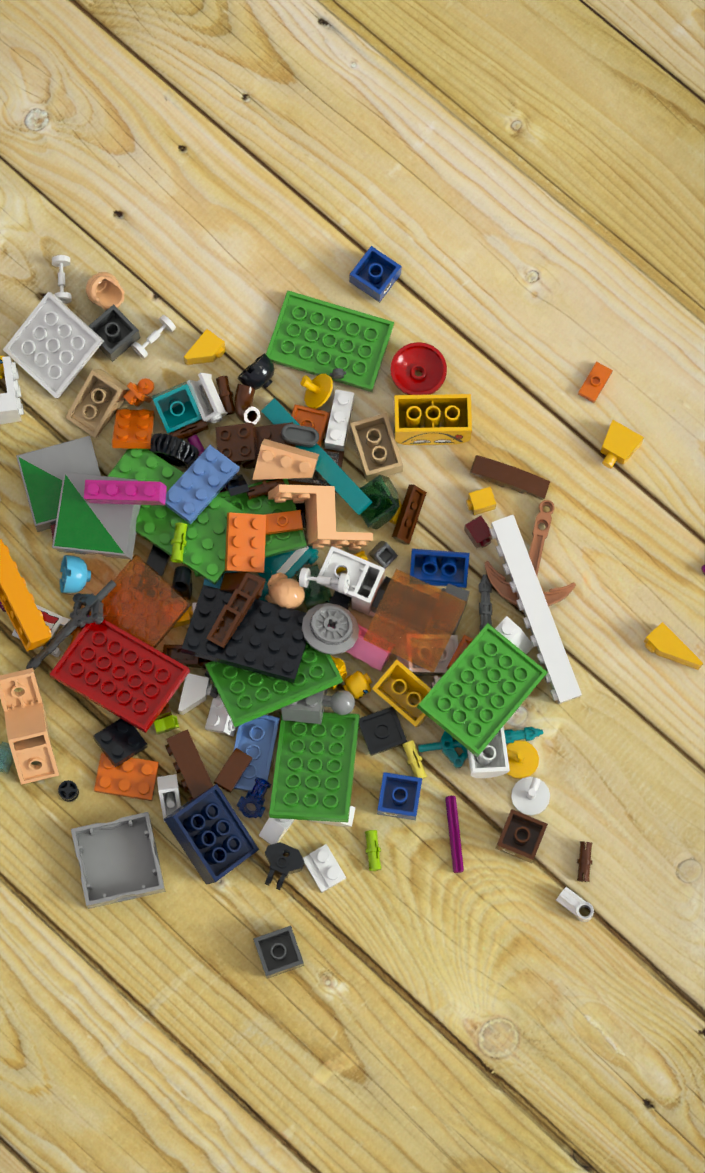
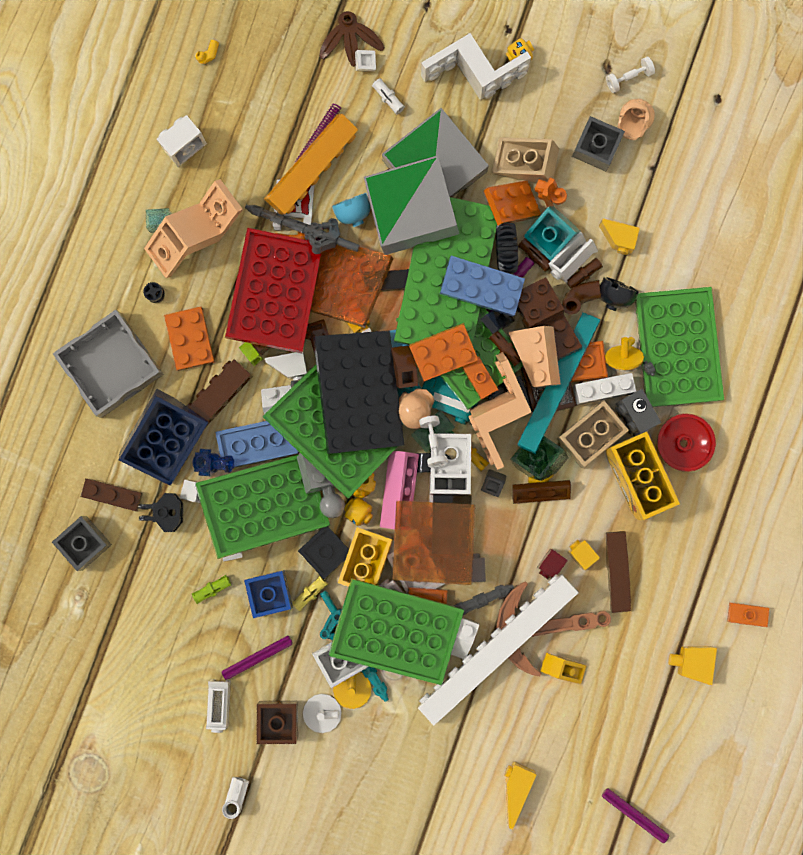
camera: 70 degrees right, 10 degrees up
white plate [3,292,104,399] -> none
dark pink brick [84,480,167,505] -> none
black plate [93,718,148,768] -> none
white wheel [131,315,176,359] -> none
white slope [157,774,181,822] -> none
lime pin [170,522,188,563] -> none
black piece [171,566,193,600] -> none
reddish brown slope [206,573,265,648] -> none
reddish brown slope [214,748,253,793] -> none
dark grey tile [281,424,319,448] -> none
light grey piece [302,603,359,655] -> none
white plate [303,844,346,893] -> none
blue brick [349,246,402,303] -> none
blue slope [409,549,470,588] -> none
reddish brown pin [577,841,593,882] -> none
none -> reddish brown plate [80,478,142,511]
none -> white window [206,679,231,733]
none -> yellow slope [540,653,587,684]
none -> dark grey brick [615,389,661,437]

